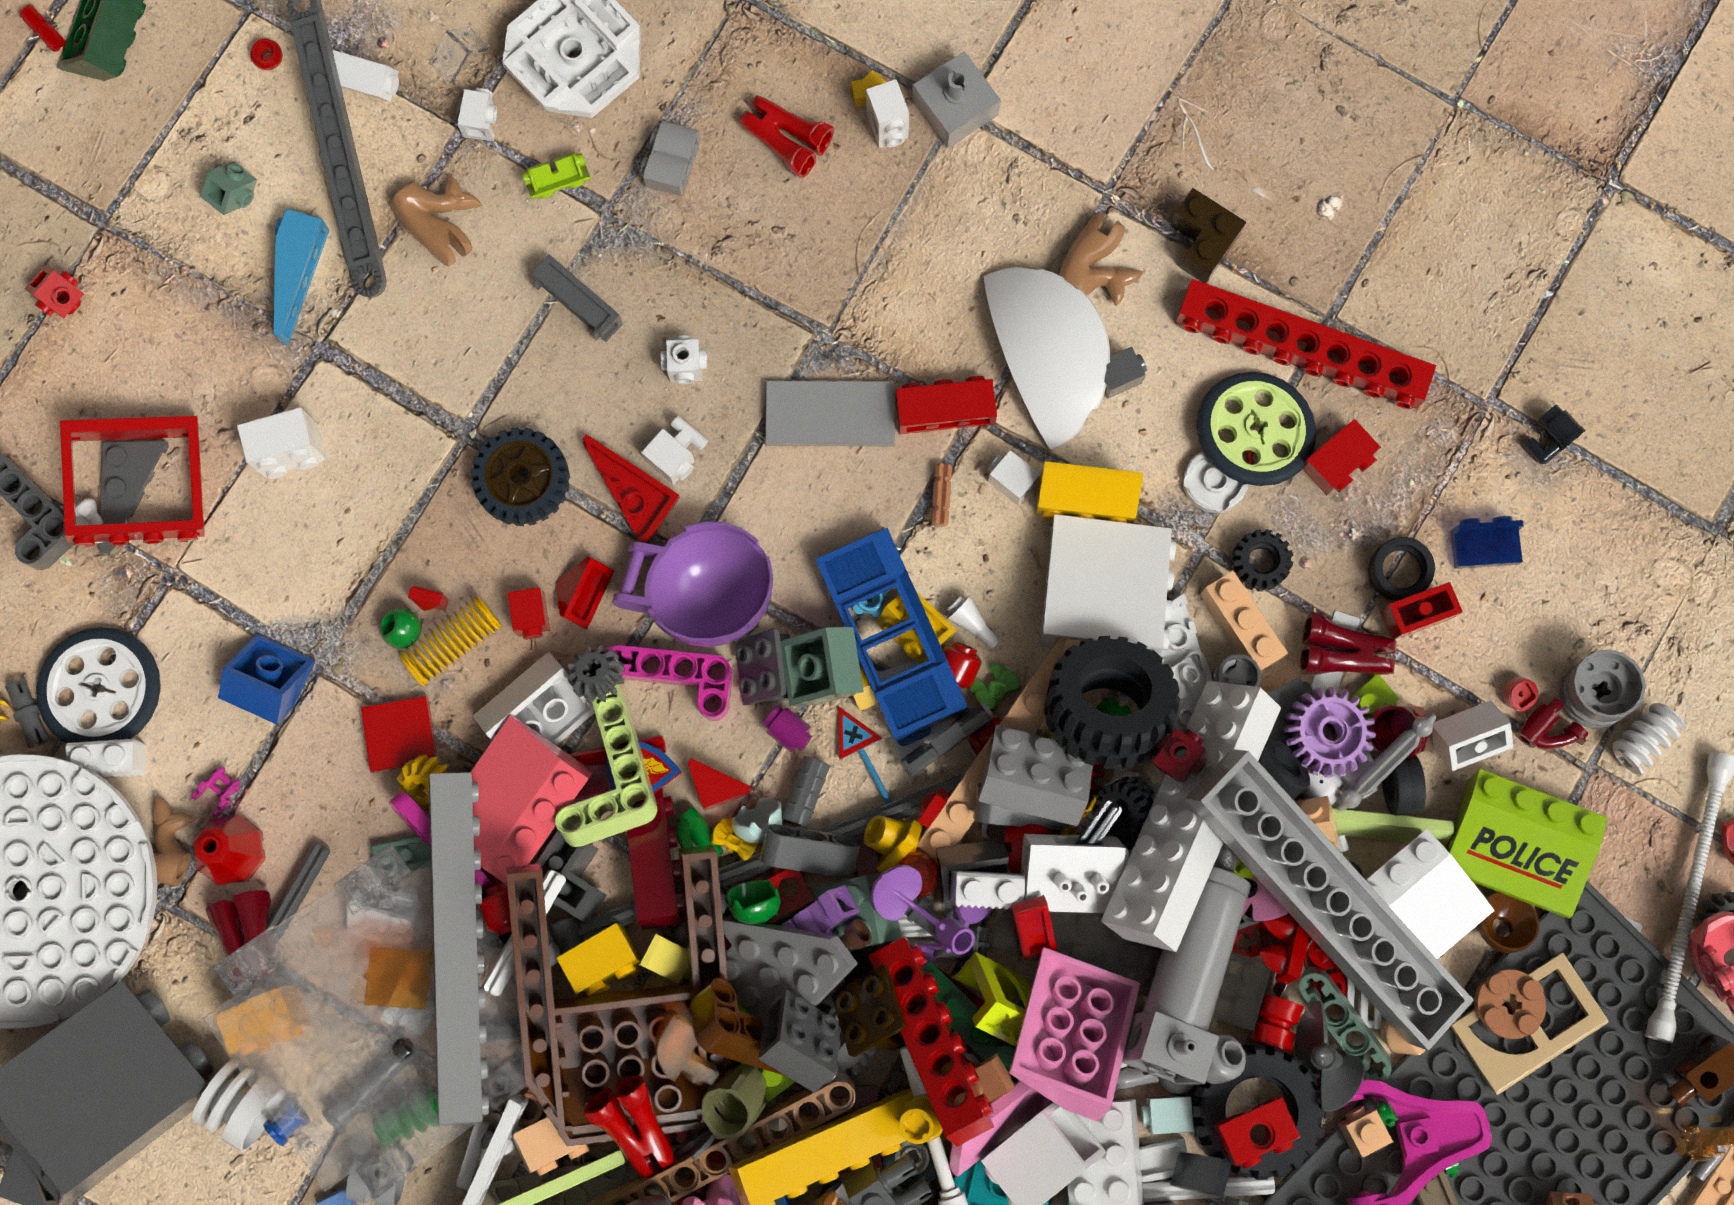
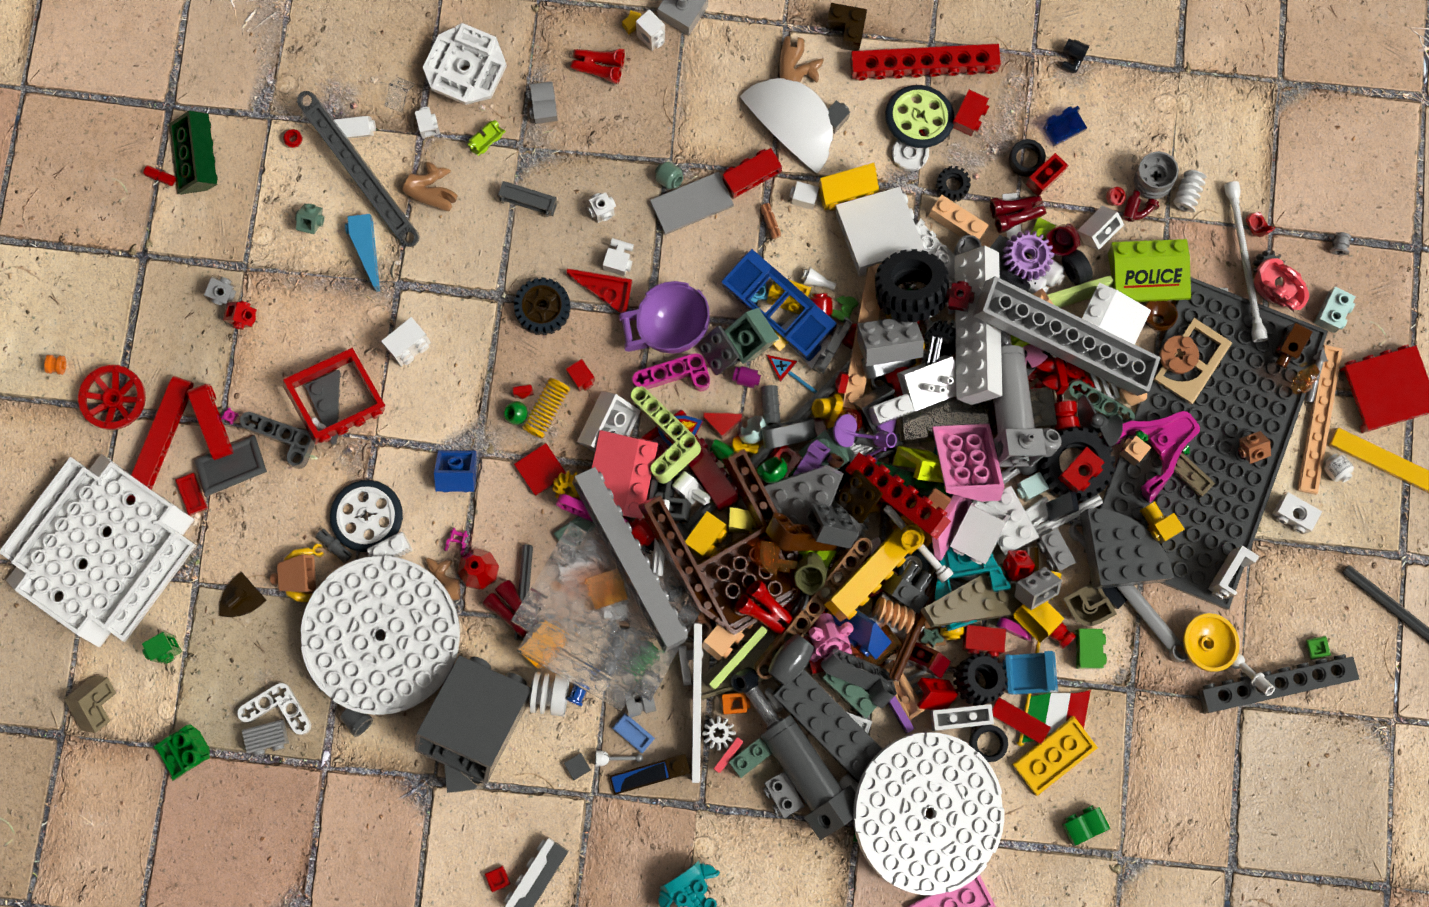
camera: 30 degrees left, 0 degrees up
red slope [556,557,614,629] -> none
dark grey gear [567,644,625,703] -> none
red tile [1011,895,1057,960] -> none
light grey wheel [1337,713,1436,811] -> none
none -> light grey brick [204,276,236,306]
none -> sand green head [655,162,683,189]
none -> white beam [671,471,711,505]

